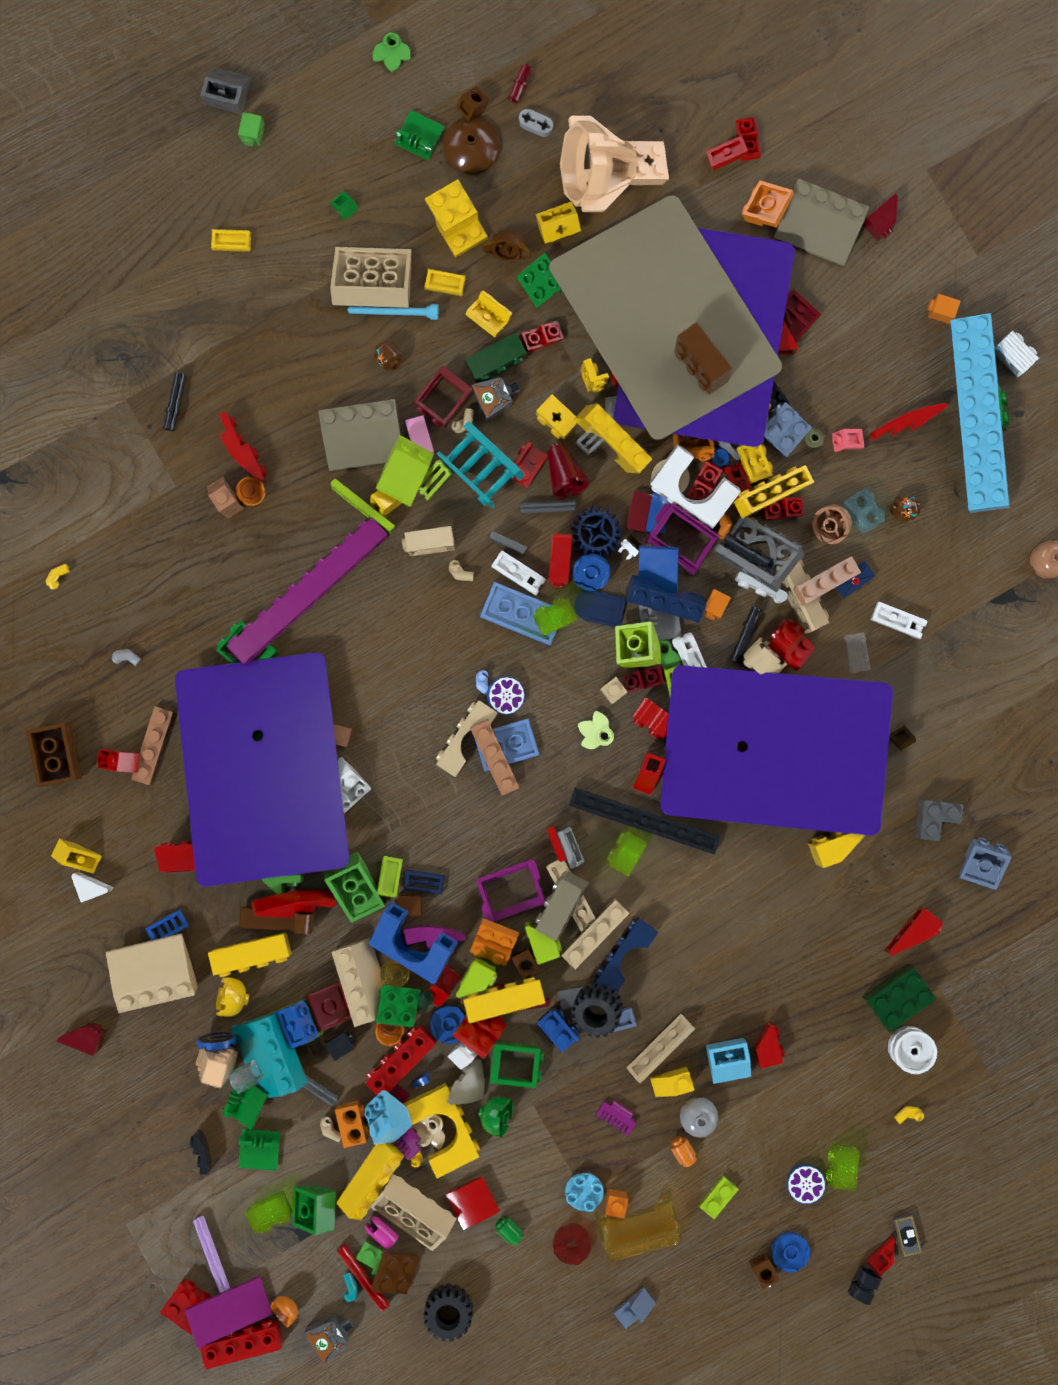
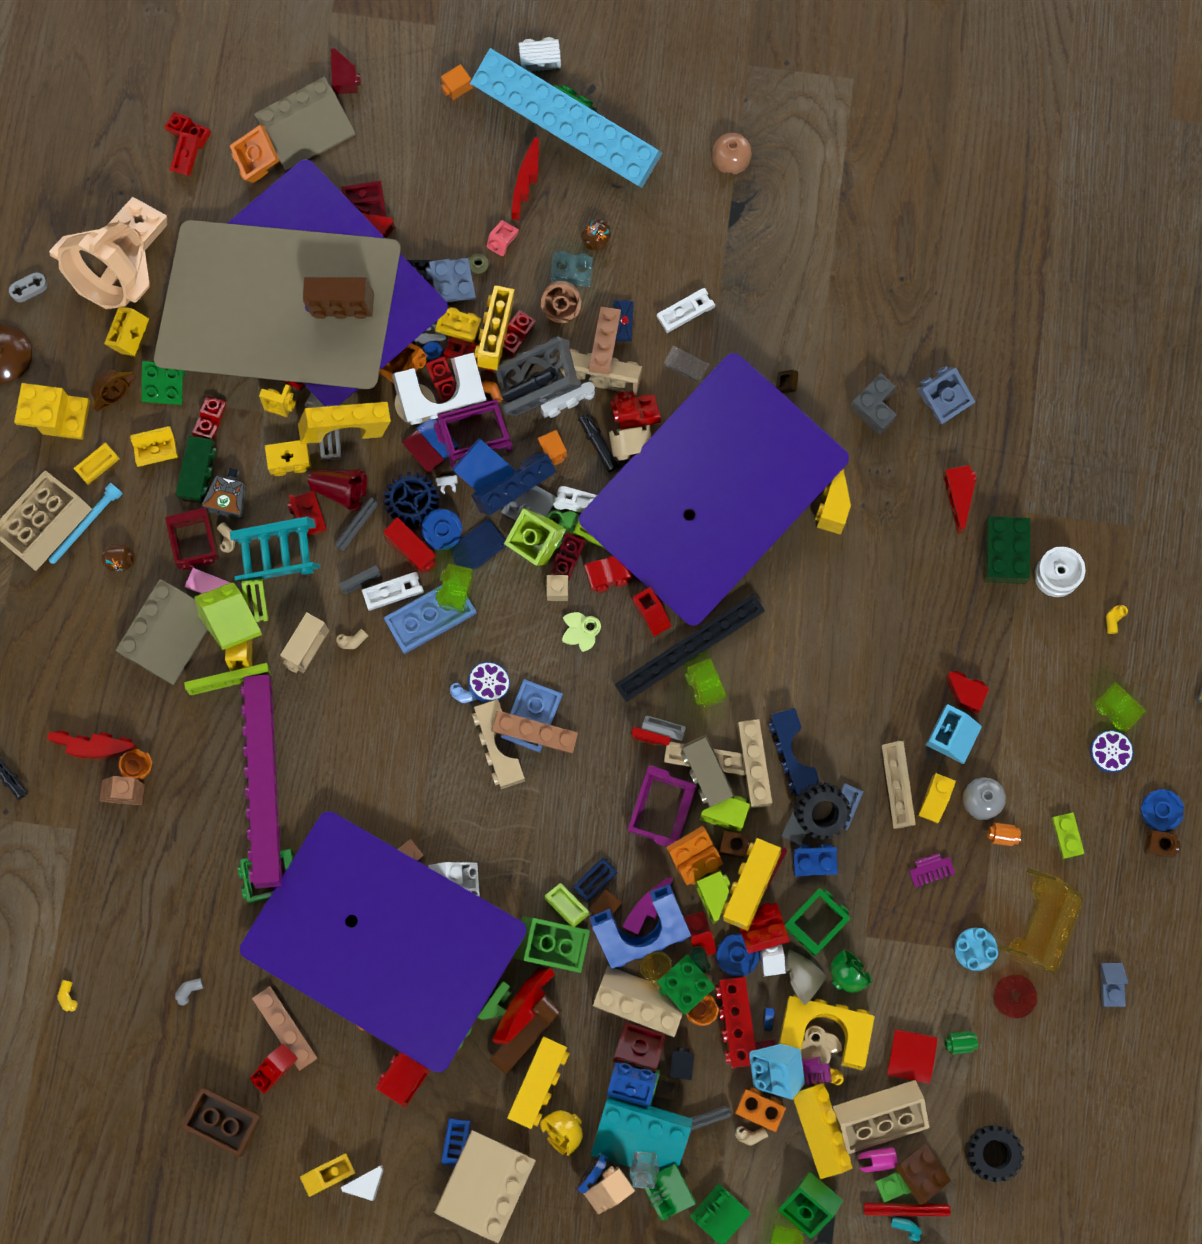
camera: 50 degrees left, 10 degrees down
orange brick [604,1188,628,1219] -> none

